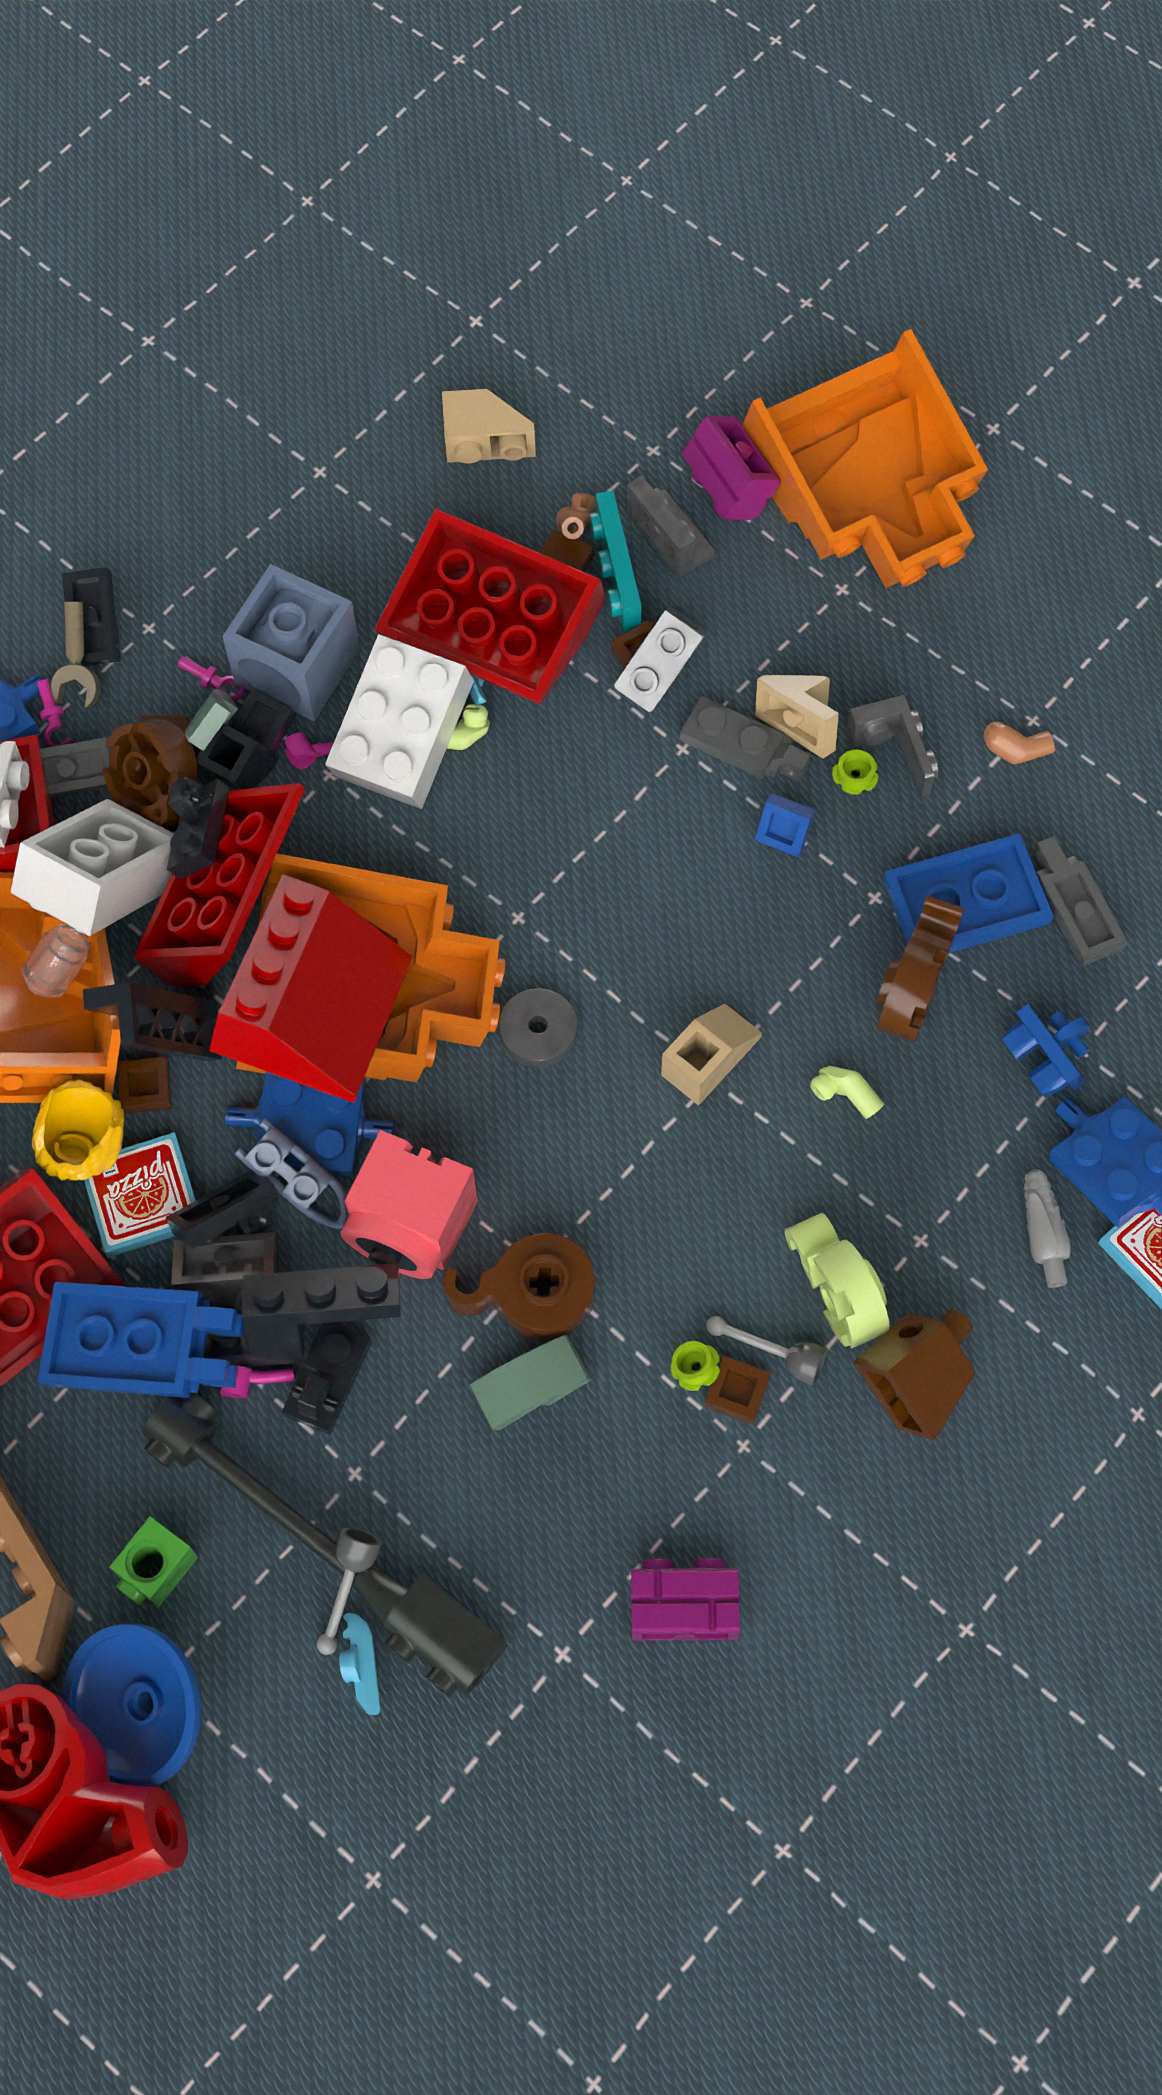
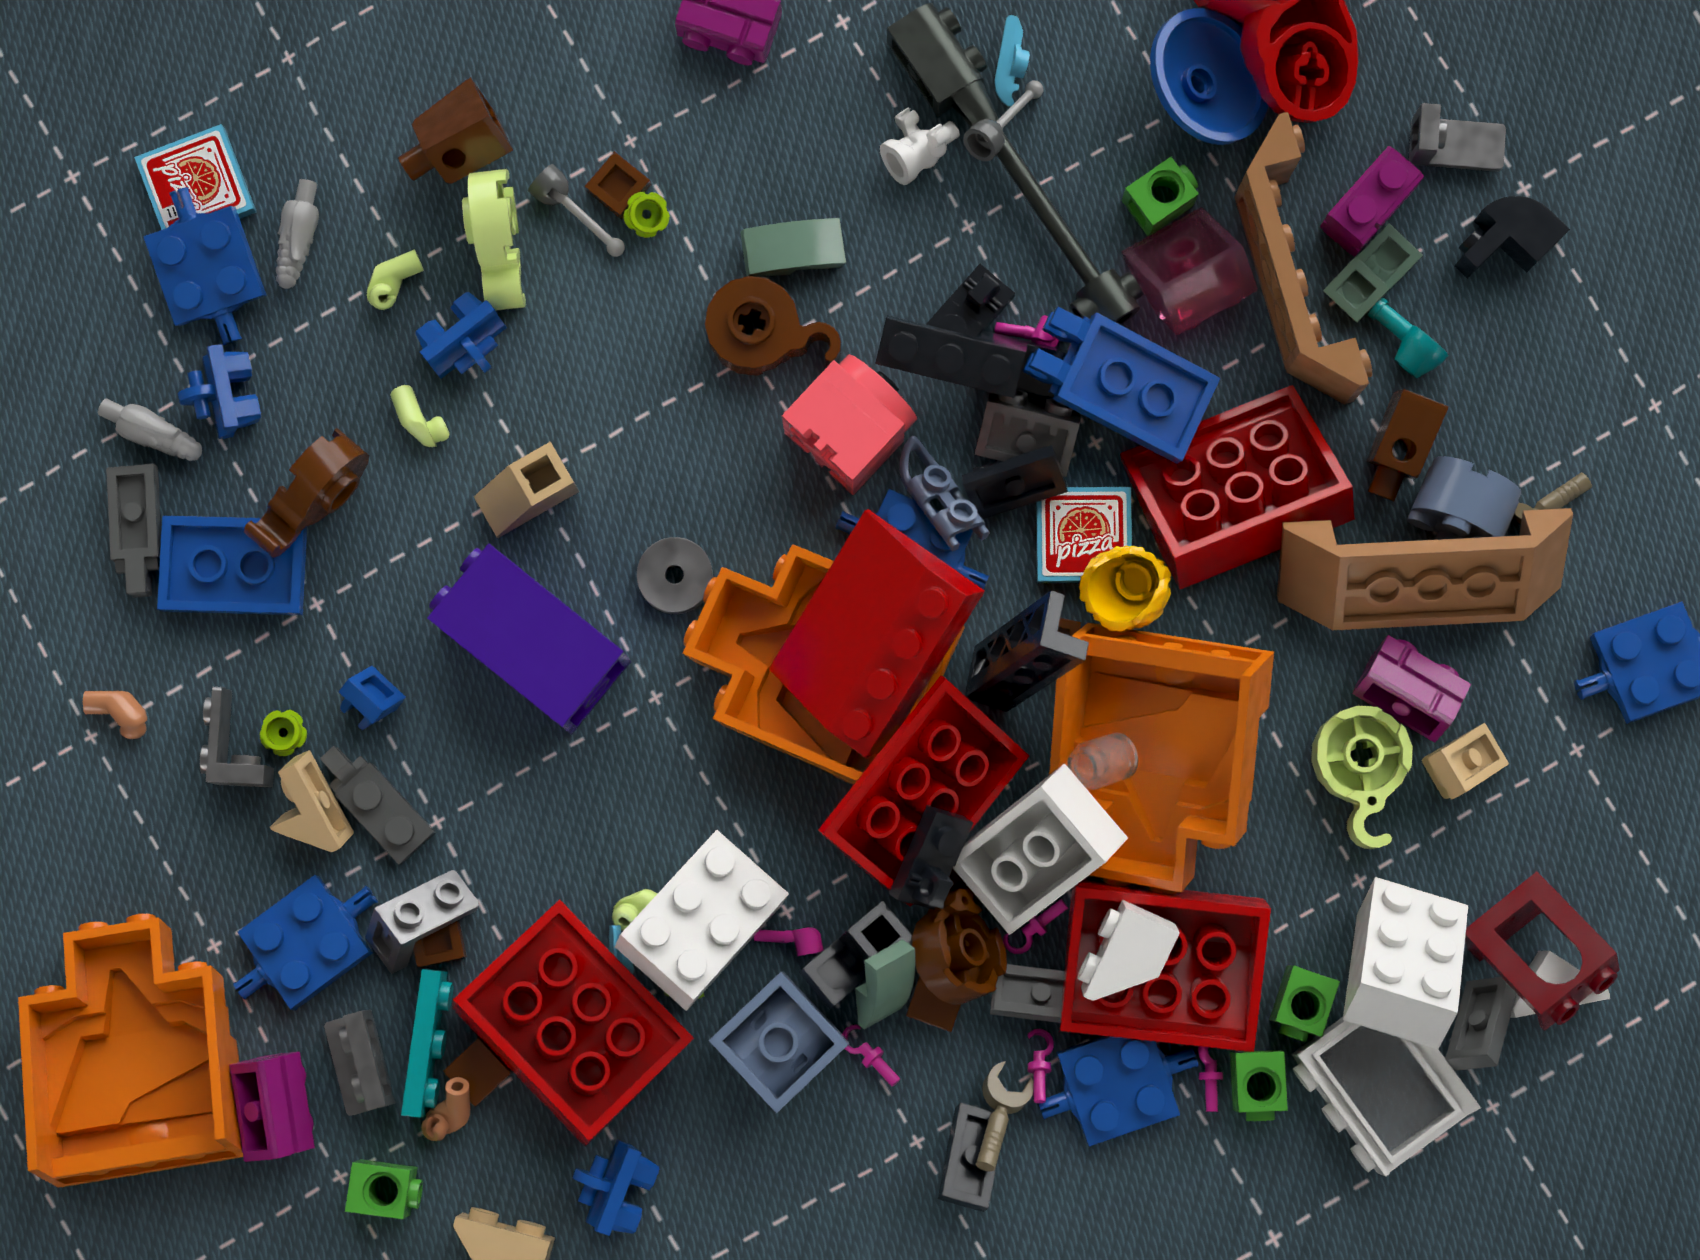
camera: 160 degrees left, 15 degrees up
none -> light grey piece [98,398,202,461]
none -> blue plate [233,875,378,1010]
none -> bright green brick [345,1159,423,1219]
none -> yellowish green arm [367,249,424,310]
none -> blue hips [415,292,507,379]
none -> dark purple brick [427,543,632,735]
none -> blue hips [572,1139,660,1236]
none -> white piece [880,107,960,185]
none -> clear pink slope [1121,207,1258,335]

